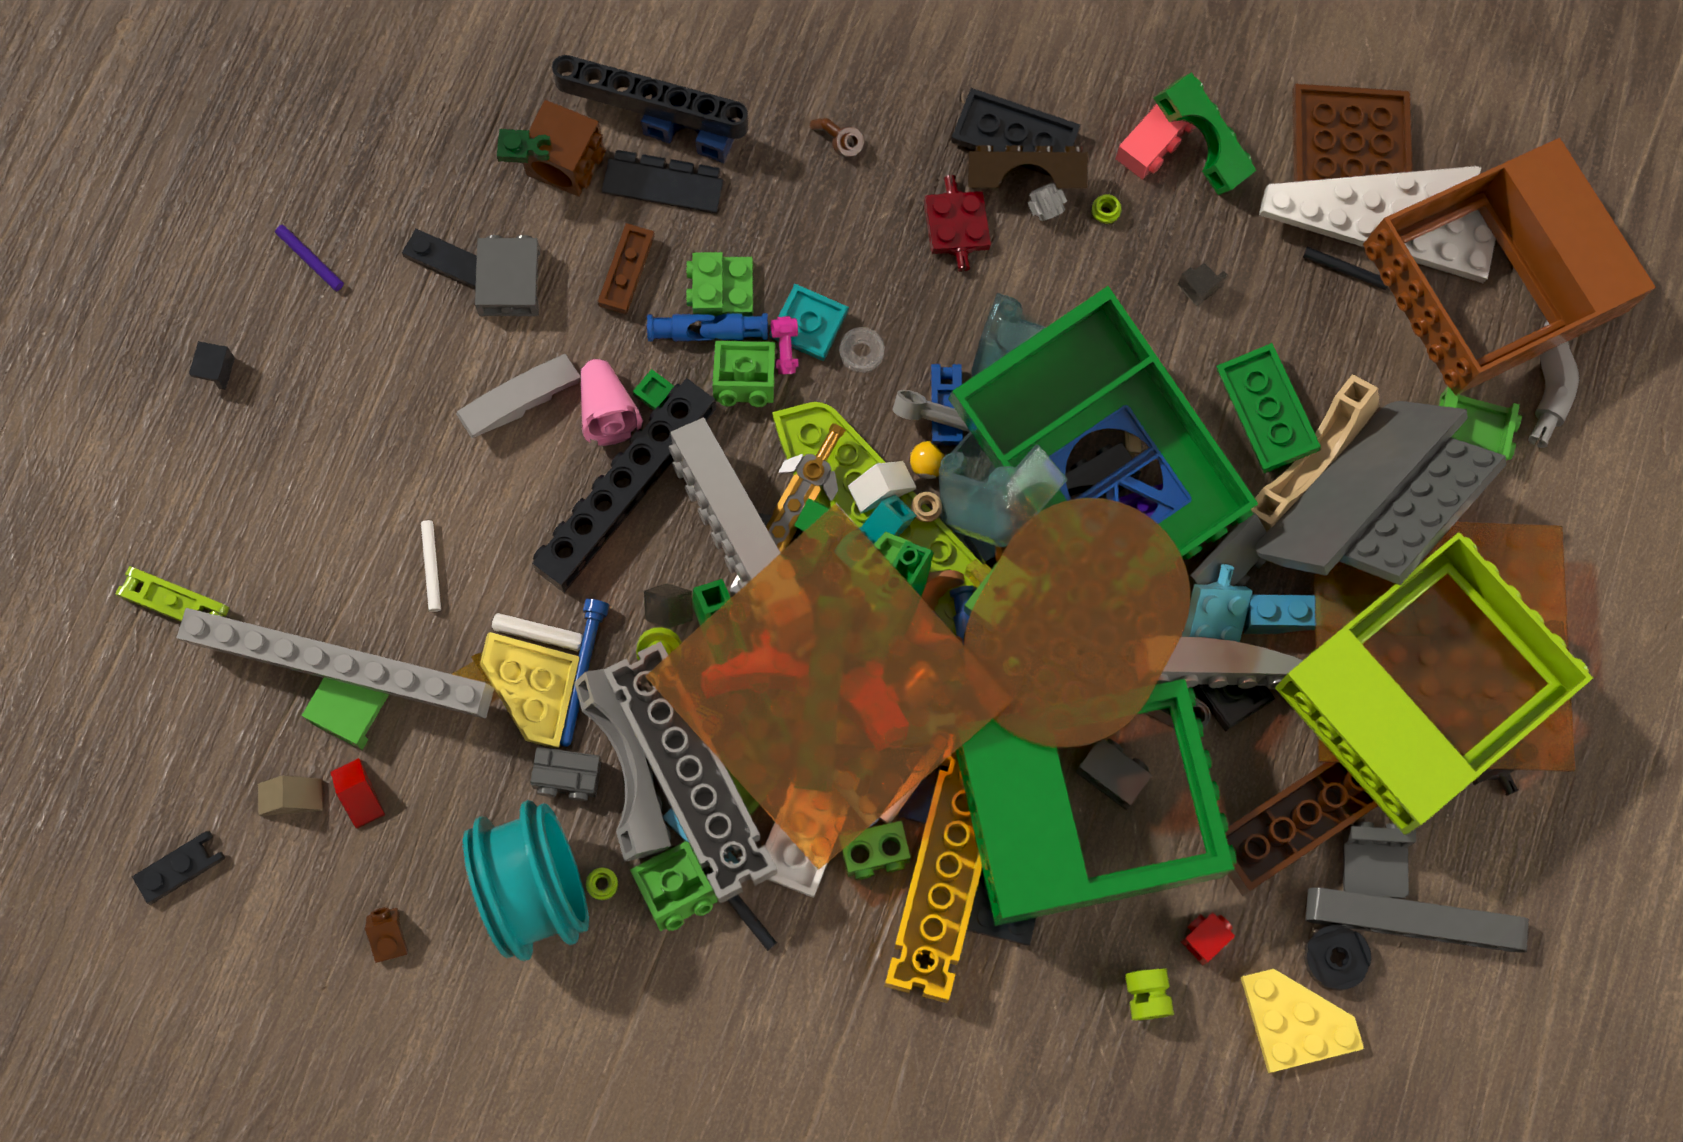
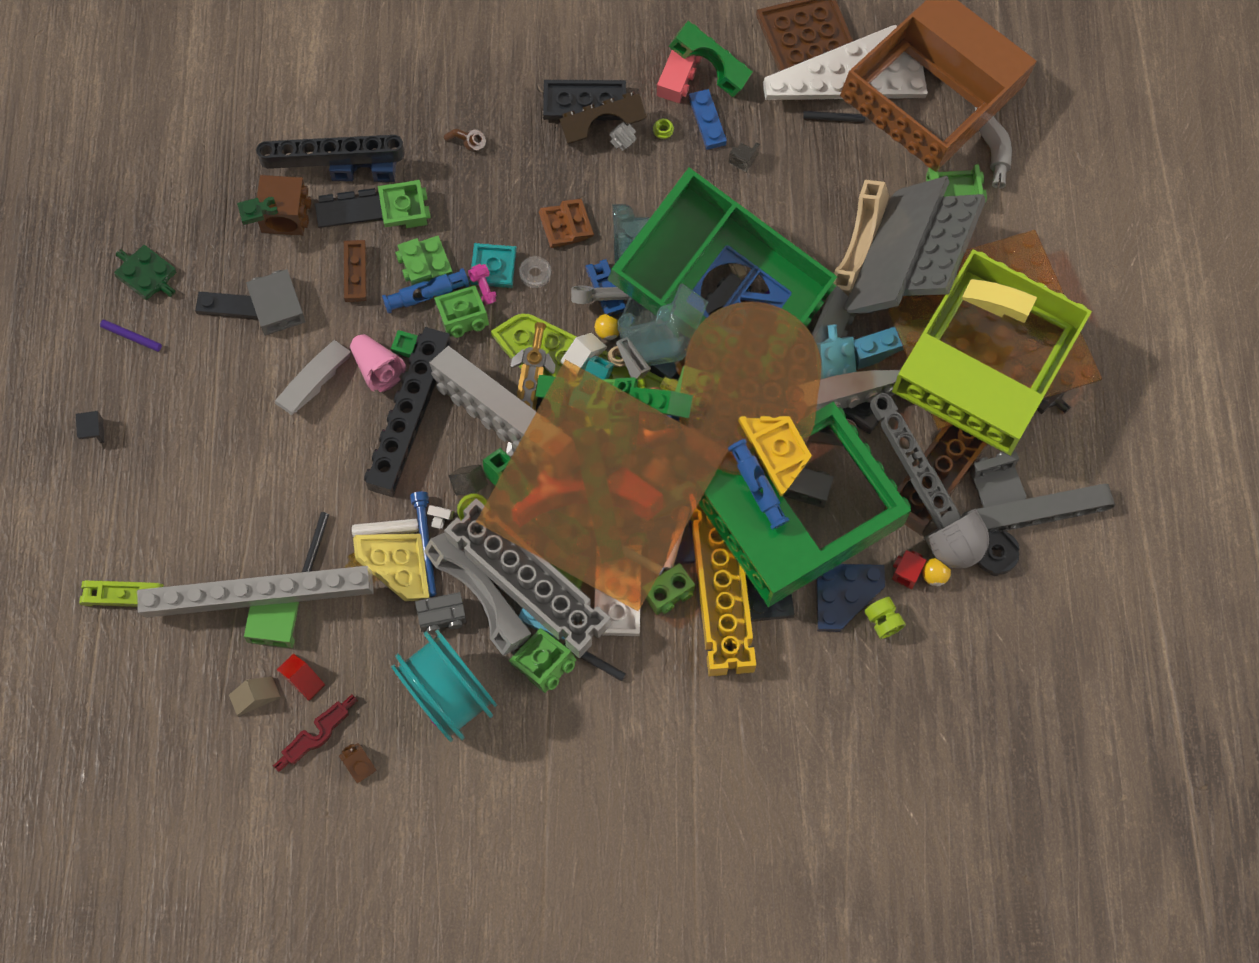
camera: 20 degrees left, 5 degrees down
black hinge [132,831,225,905] -> none
white bar [421,520,441,612] -> none
lime plate [586,868,618,900] -> none
dark red plate [923,175,991,272] -> none
green plate [1216,343,1321,473] -> none
light yellow plate [1241,969,1364,1073] -> none
none -> dark green plate [114,245,177,301]
none -> dark red piece [272,694,358,773]
none -> black bar [302,512,329,572]
none -> bright green plate [378,180,431,228]
none -> white tile [427,505,455,529]
none -> dark orange slope [539,199,594,248]
none -> light grey piece [616,337,651,381]
none -> green arch [627,387,693,418]
none -> blue plate [689,89,727,150]
none -> blue piece [728,439,789,530]
none -> yellow wing [738,416,812,497]
none -> dark blue plate [816,564,885,632]
none -> piece [870,393,989,568]
none -> yellow piece [922,558,951,586]
none -> light yellow slope [962,279,1037,323]

